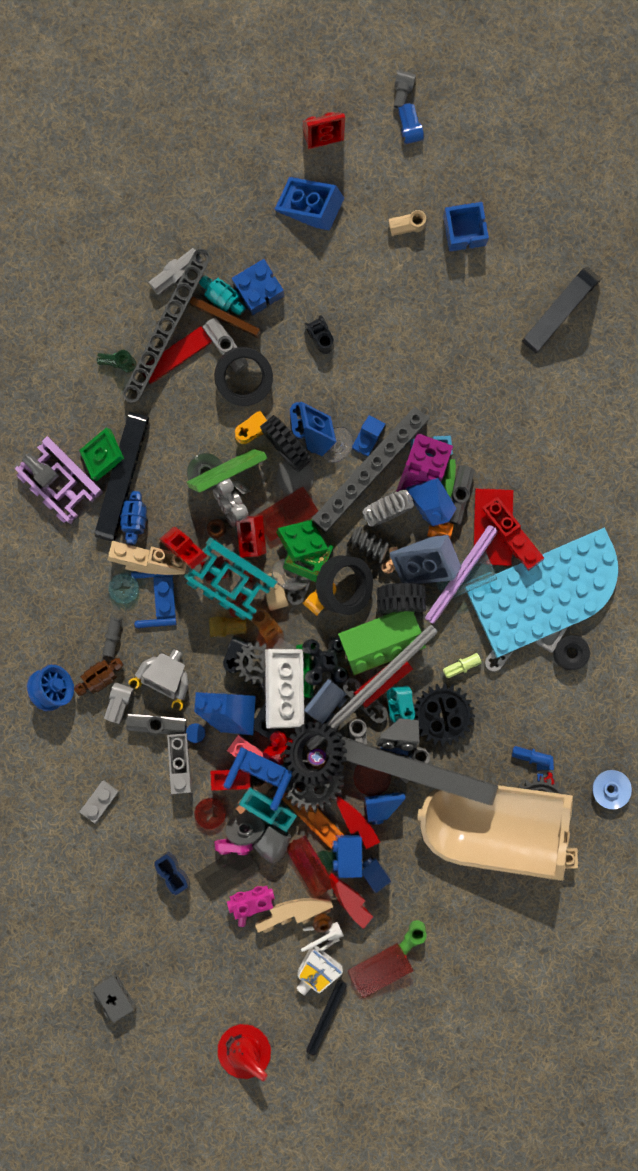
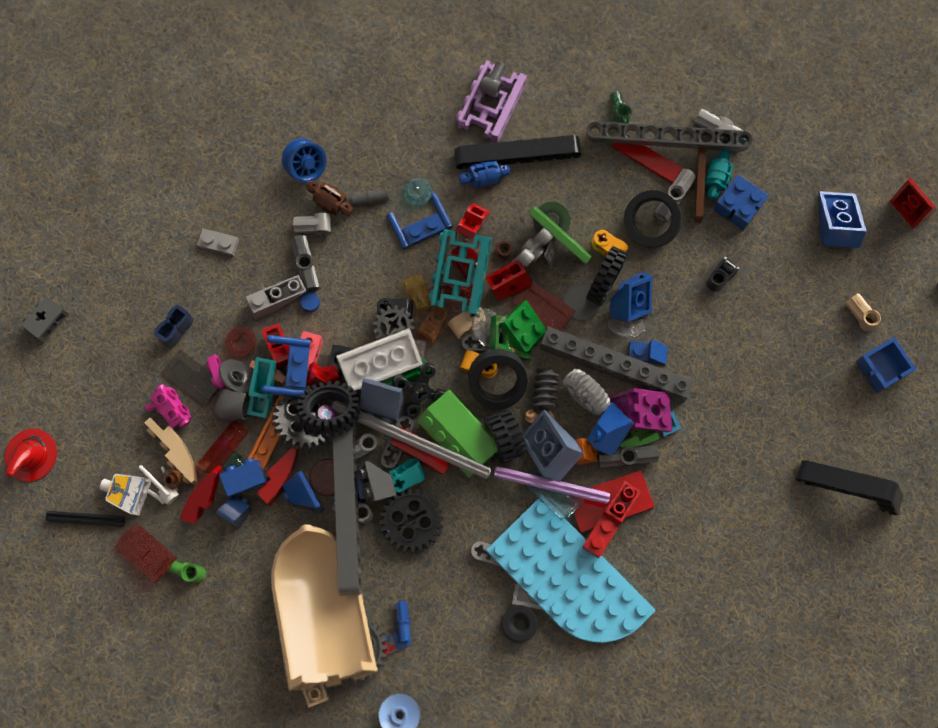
camera: 70 degrees right, 10 degrees down
green plate [79,427,124,481] -> none
tan slope [107,541,187,575] -> none
light grey torso [128,649,188,711] -> none
blue slope [194,692,256,735] -> none
yellowish green axle [443,653,482,678] -> none

